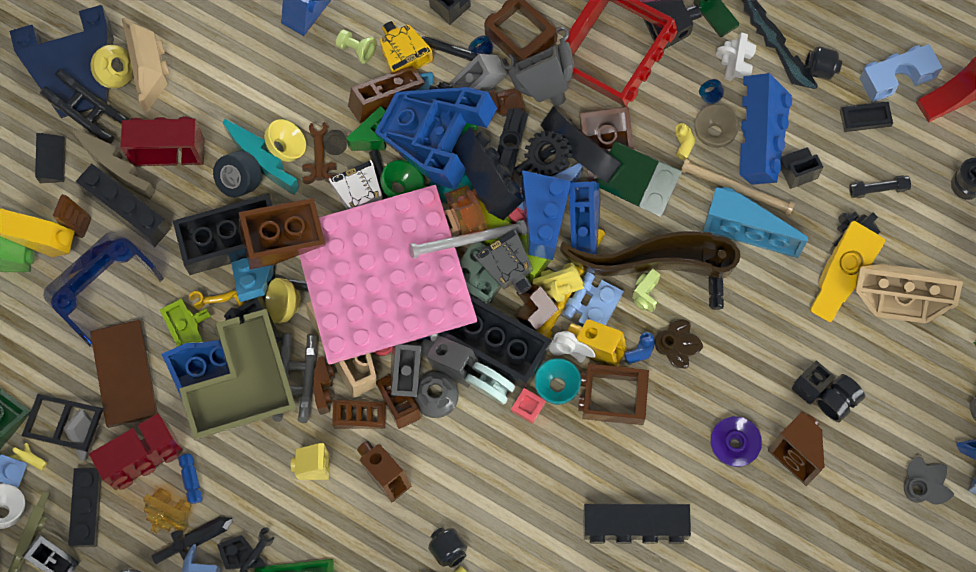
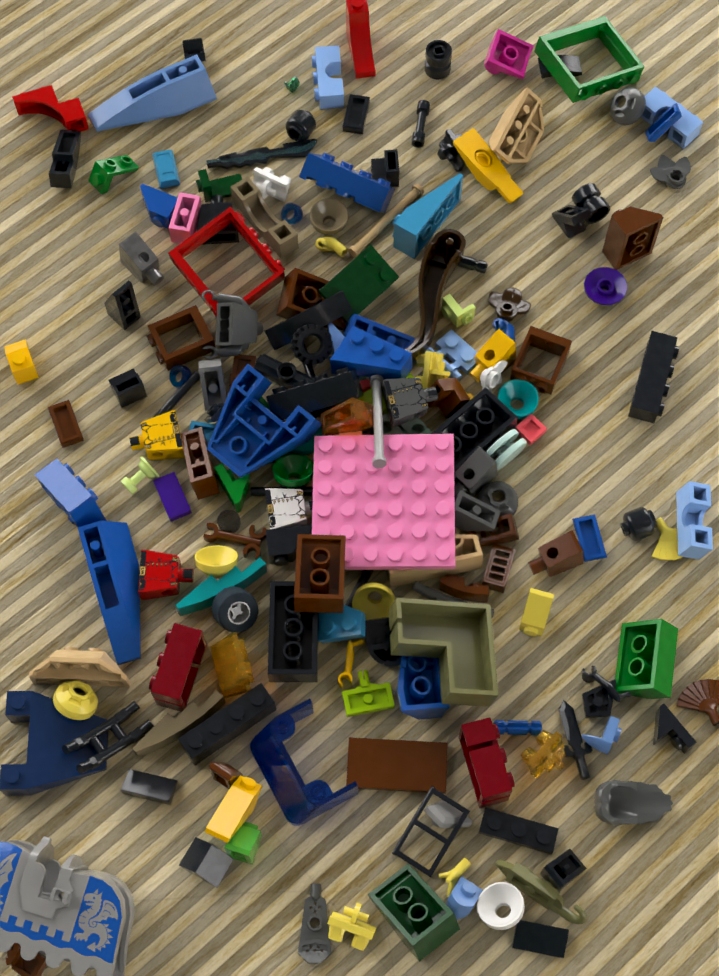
camera: 75 degrees left, 5 degrees down
none -> blue wedge [78,521,141,665]
none -> red torso [138,550,194,600]
none -> dark purple tile [153,472,192,522]
none -> clear yellow slope [210,632,254,699]
none -> dark tan arch [230,176,299,259]
none -> black slope [266,525,312,566]
none -> clear green rock [285,76,300,93]
none -> blue tile [572,515,607,562]

